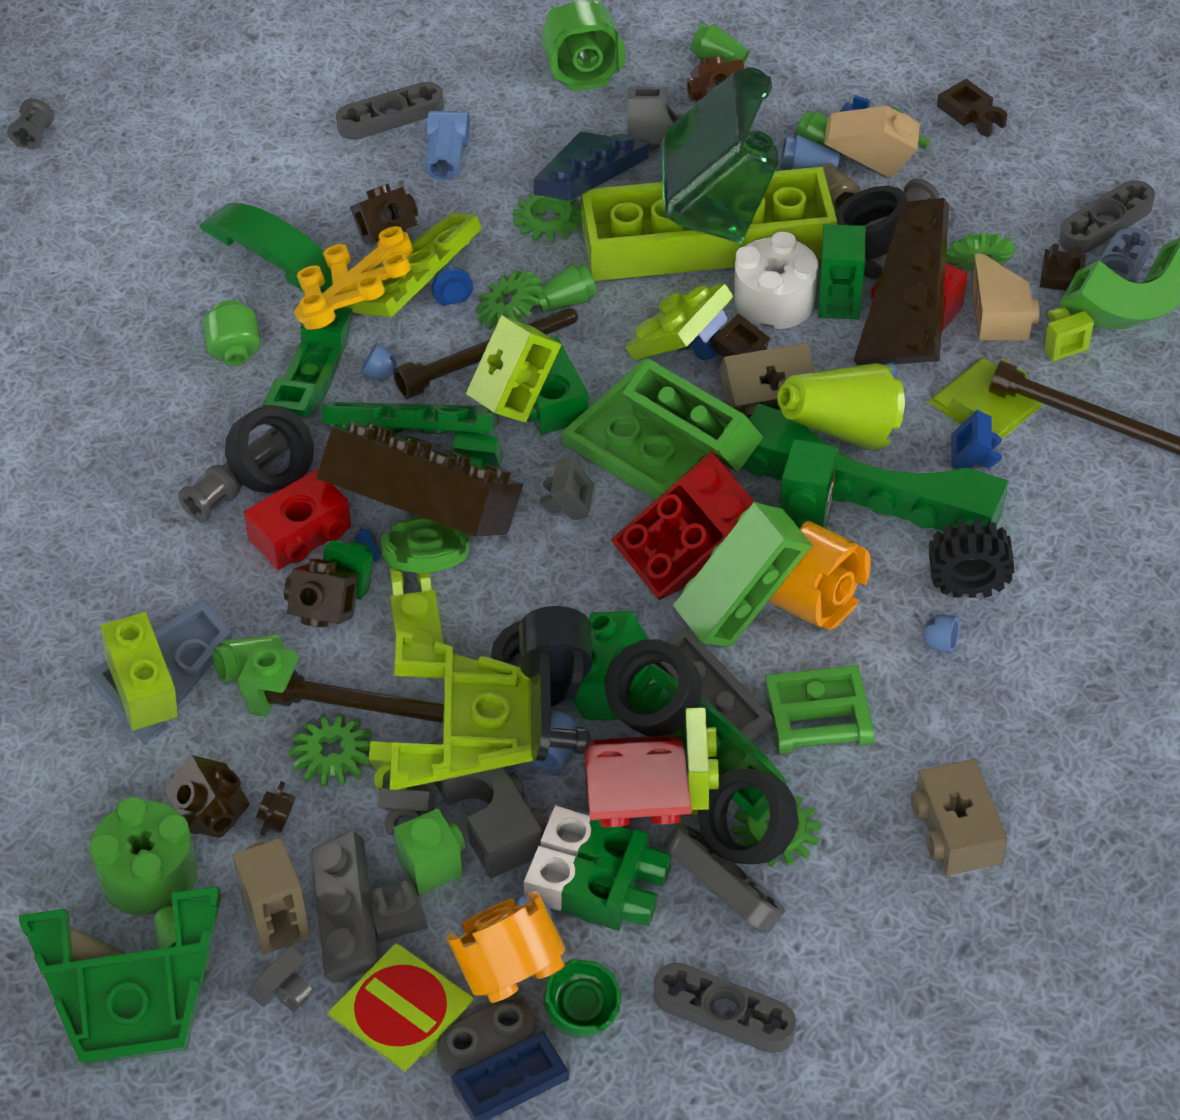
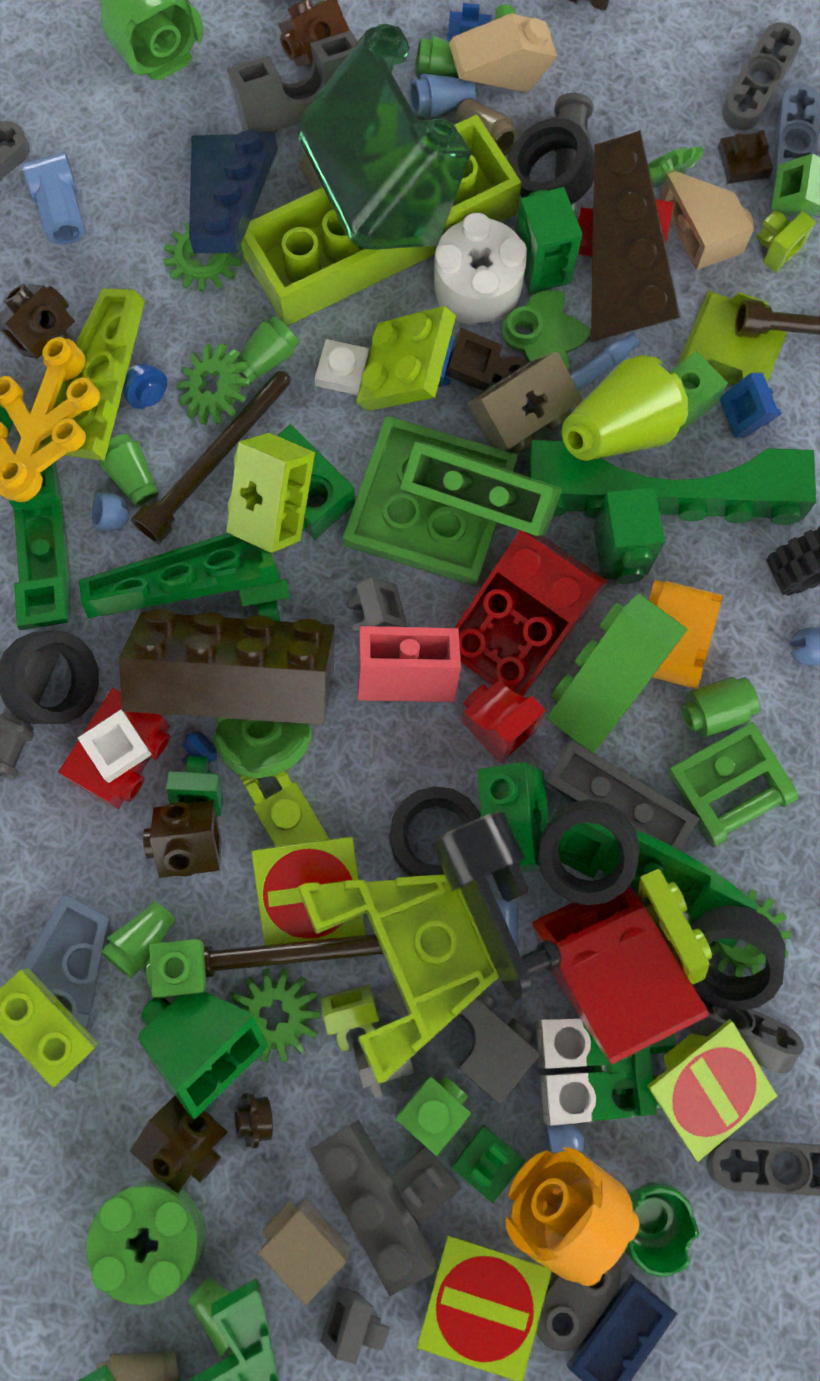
camera: 25 degrees left, 25 degrees up
none -> white plate [78,710,152,783]
none -> bright green cone [99,434,159,507]
none -> green torso [138,991,269,1119]
none -> piece [251,836,366,945]
none -> white plate [314,339,370,395]
none -> coral brick [357,626,461,702]
none -> green tile [451,1124,526,1204]
none -> red arch [462,679,546,764]
none -> bright green plate [501,290,591,370]
none -> piece [647,1019,777,1162]
none -> bright green brick [668,351,728,434]
none -> bright green brick [681,677,760,738]

